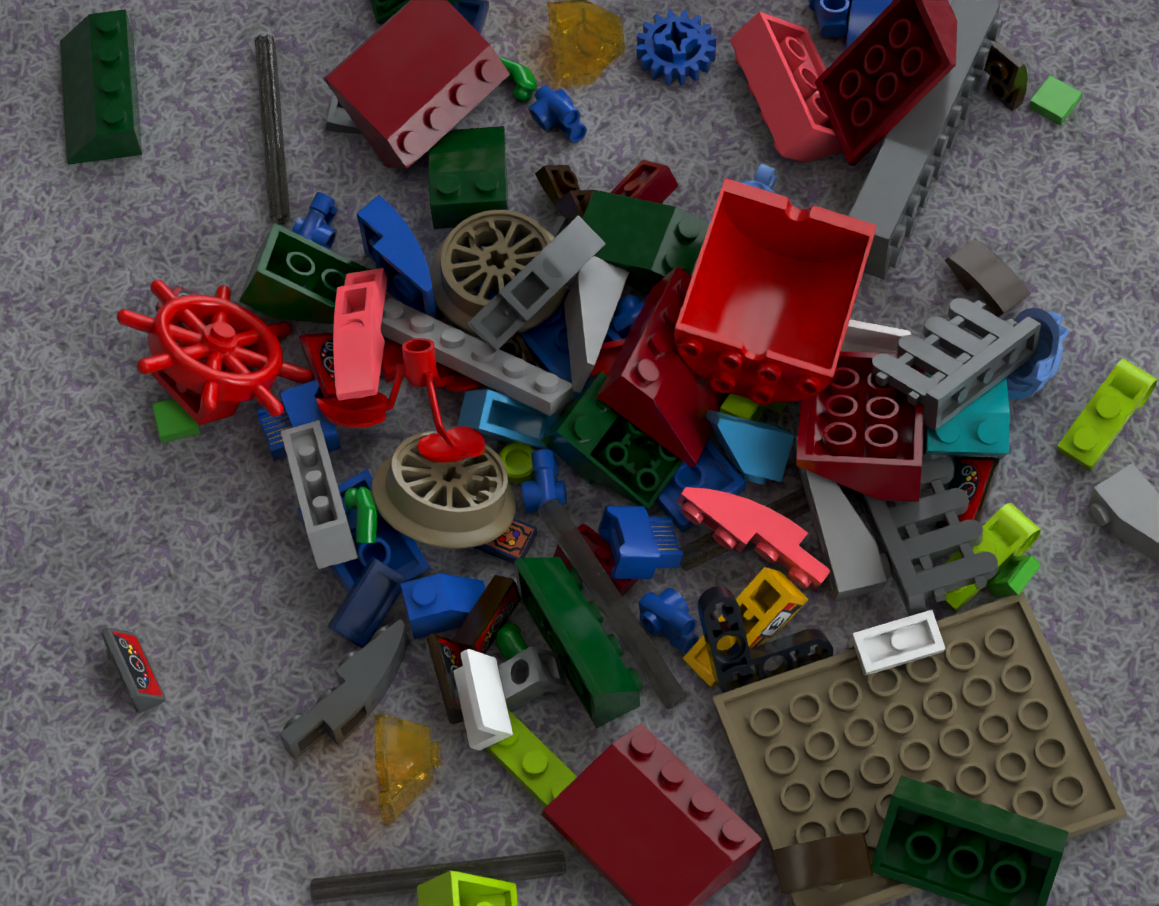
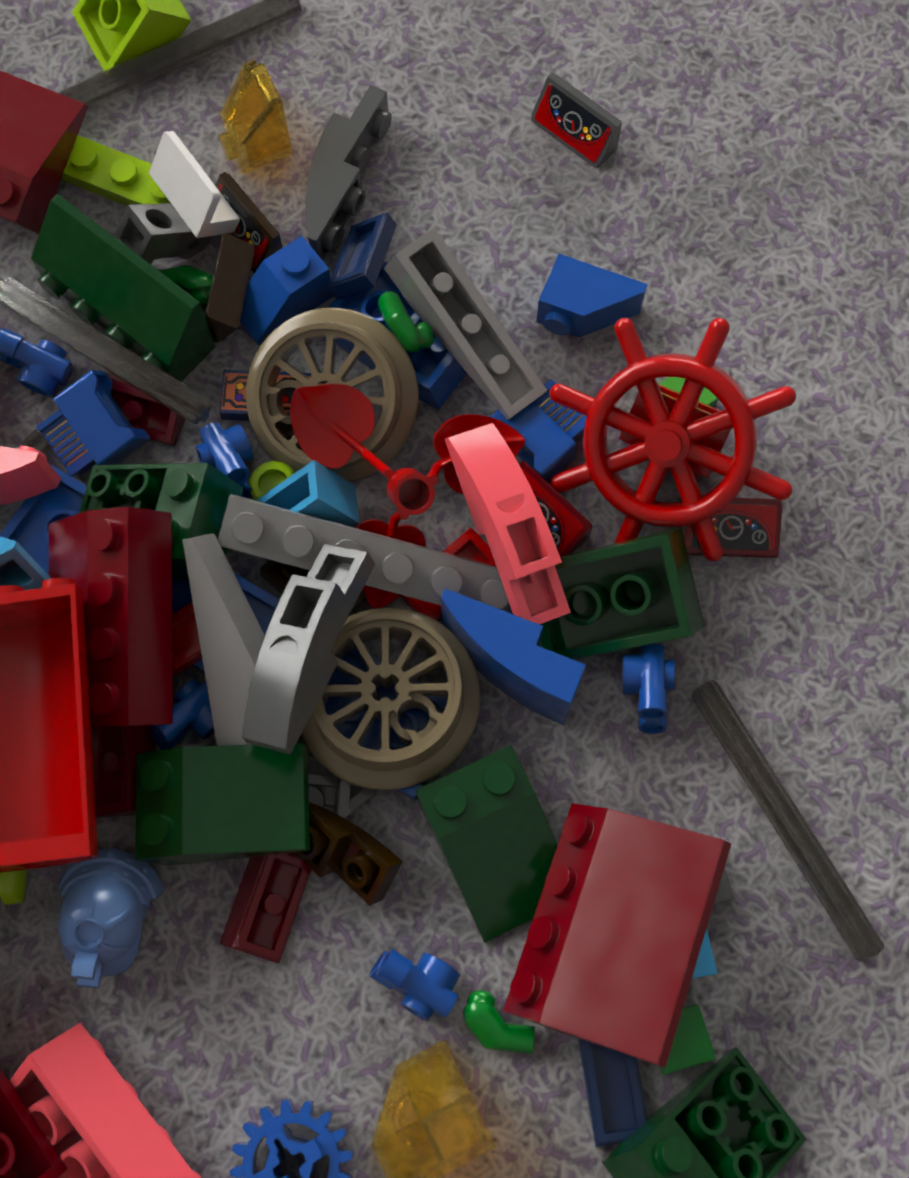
camera: 155 degrees right, 10 degrees up
none -> blue slope [537,254,648,337]

